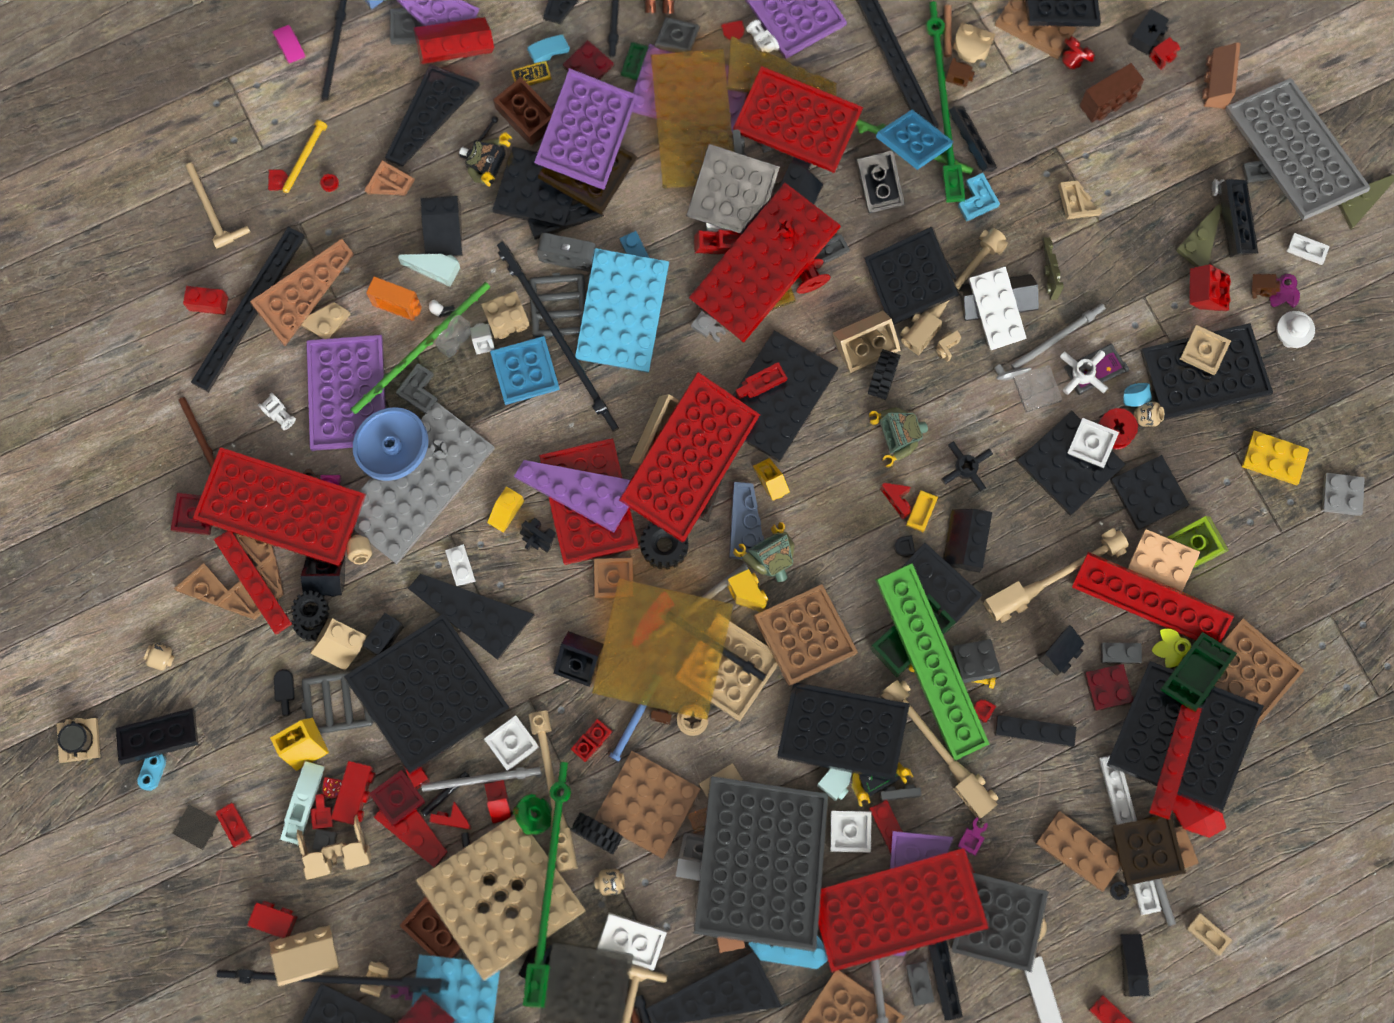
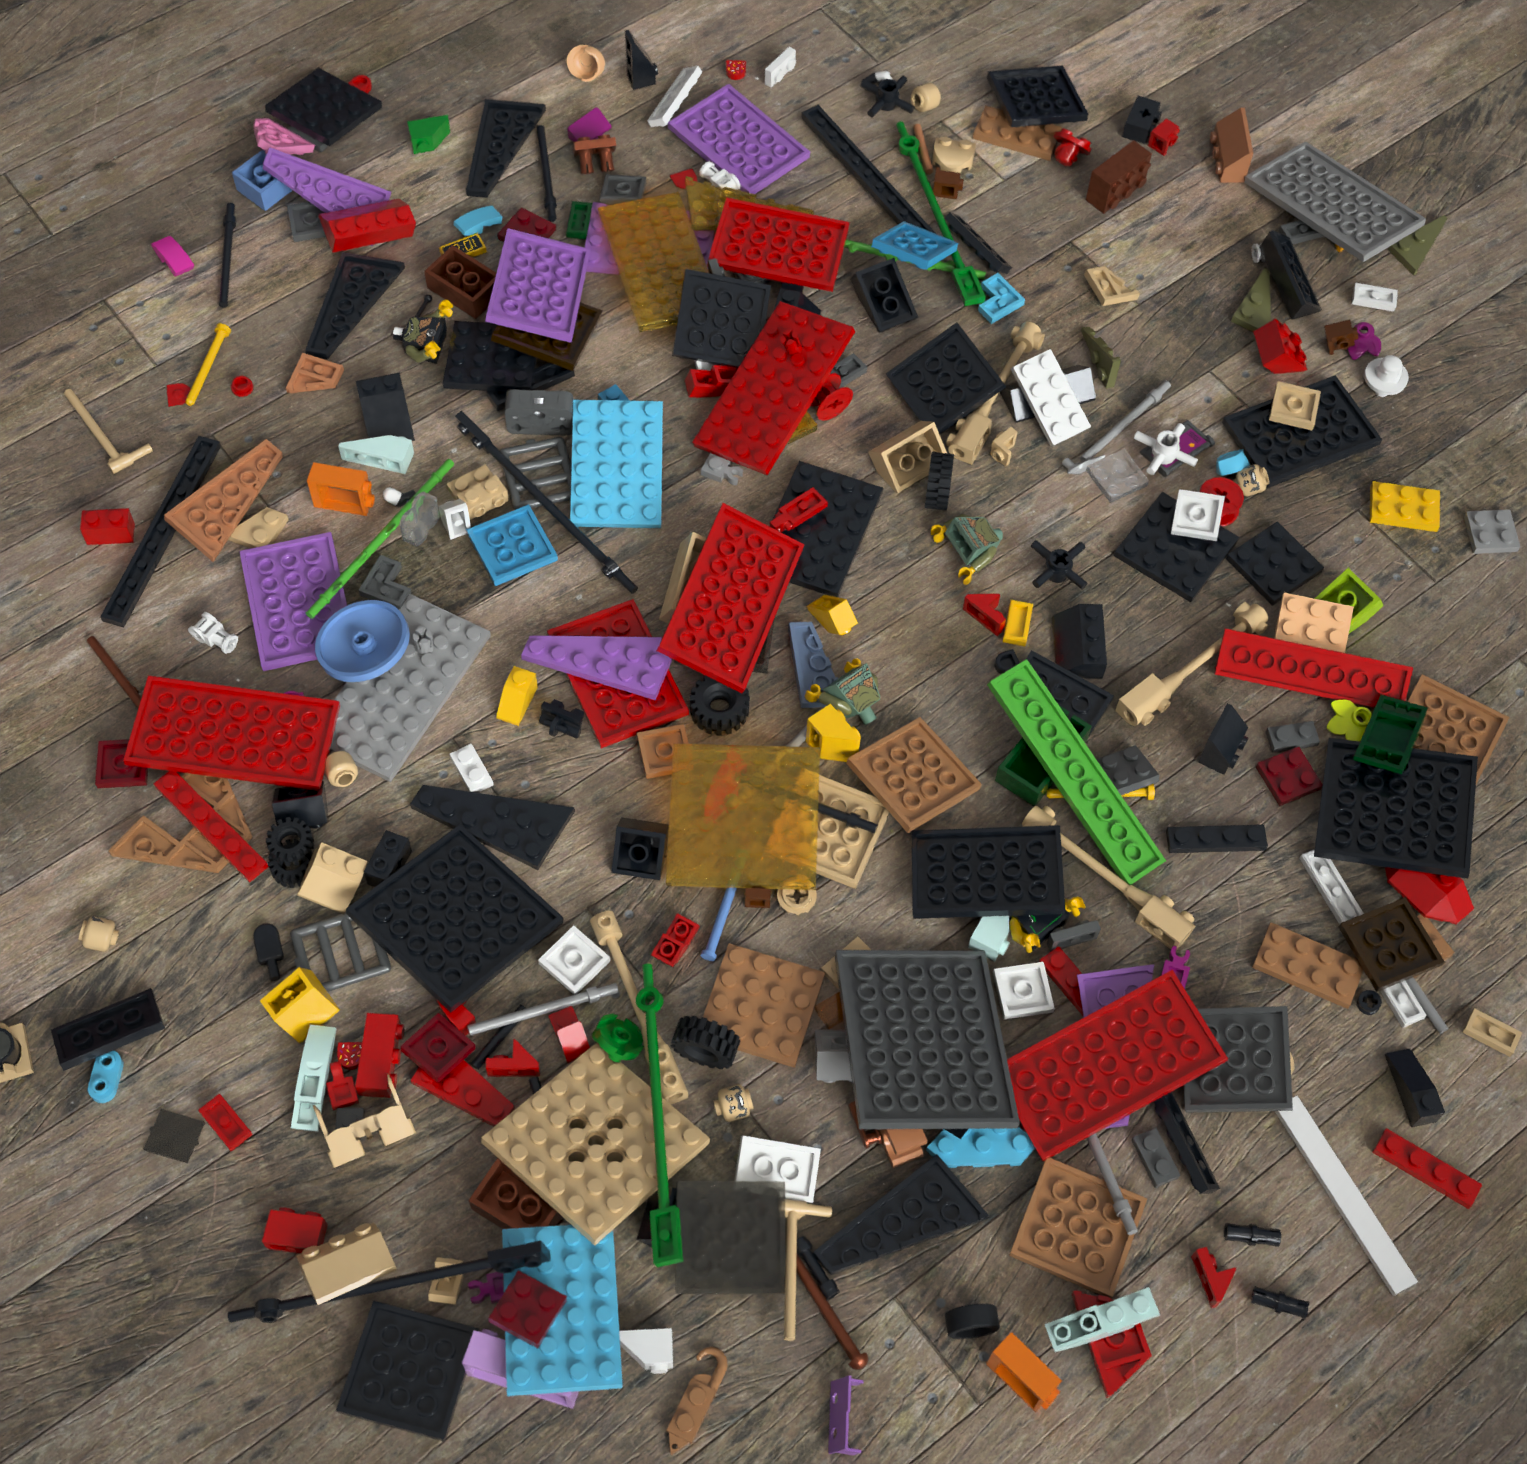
camera: 15 degrees left, 15 degrees down
red tile [973,699,996,723] -> none
red plate [1149,704,1202,819] -> none

